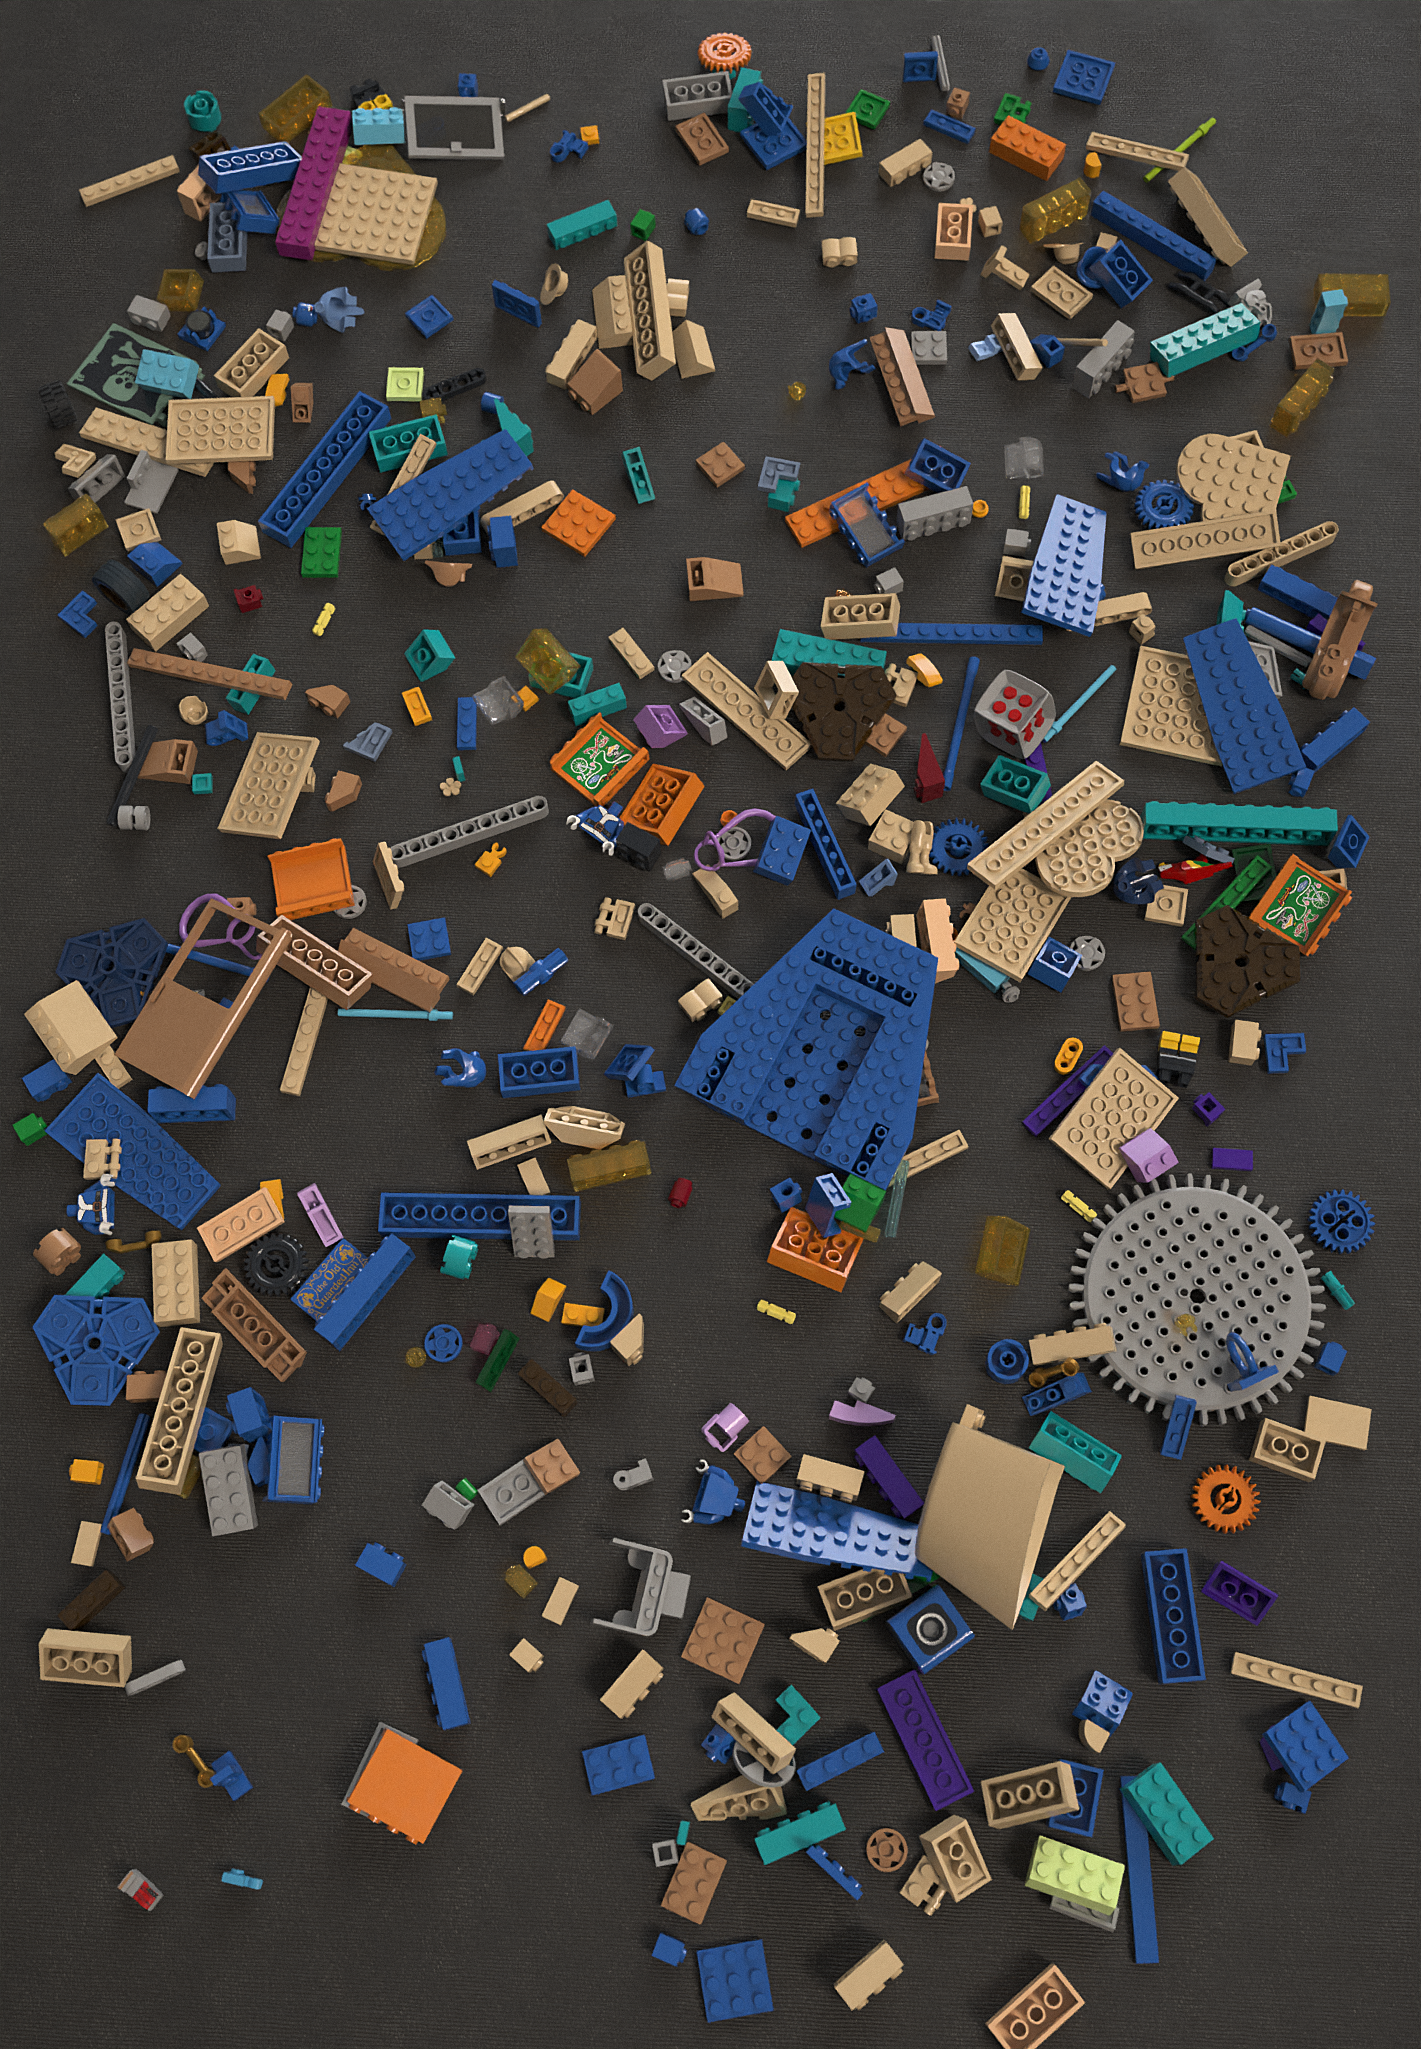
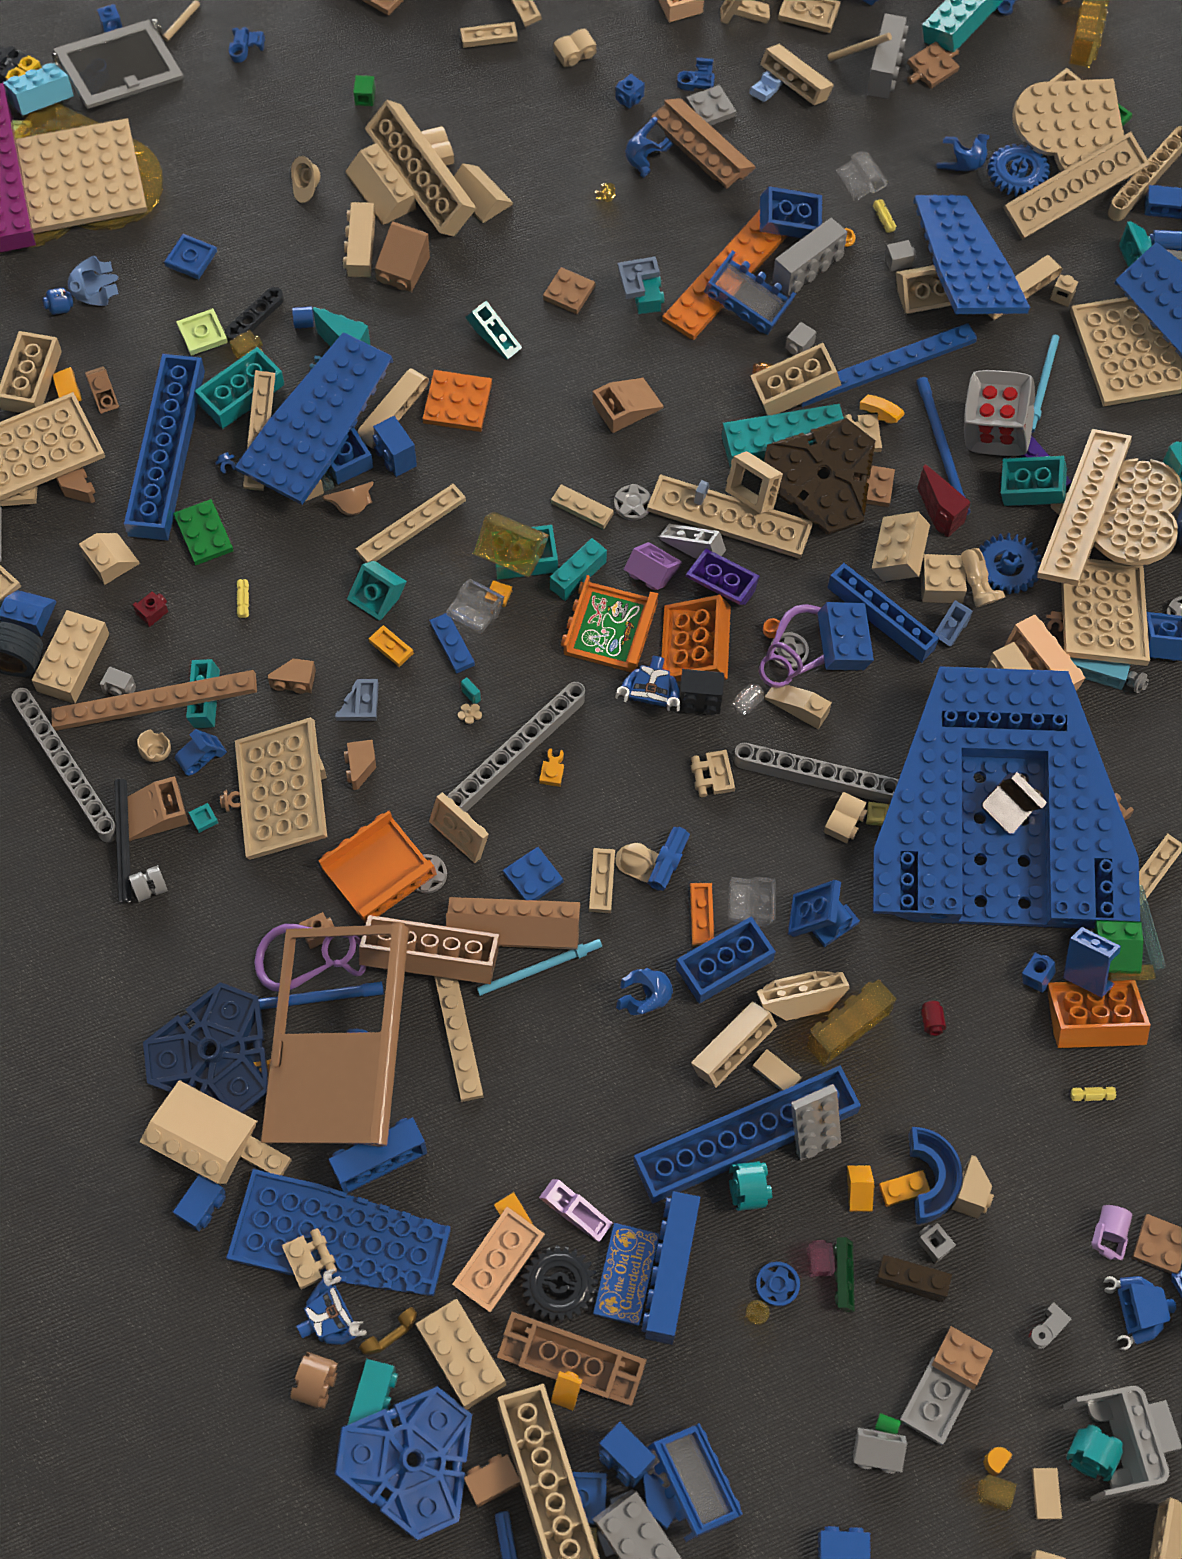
camera: 30 degrees left, 5 degrees down
green brick [13,1113,47,1146] -> none
light grey brick [266,310,294,342] -> none
blue plate [492,280,542,328] -> none
teal brick [547,200,618,250] -> none
light orange plate [581,125,599,145] -> none
blue head [684,208,709,235] -> none
blue slope [1030,334,1065,369] -> none
none -> medium nougat plate [220,790,241,812]
none -> tan plate [356,484,466,563]
none -> light orange slope [551,1371,582,1411]
none -> dark purple slope [686,548,759,605]
none -> sand blue tile [694,480,709,505]
none -> bracket [981,772,1047,834]
none -> teal brick [1066,1425,1123,1481]

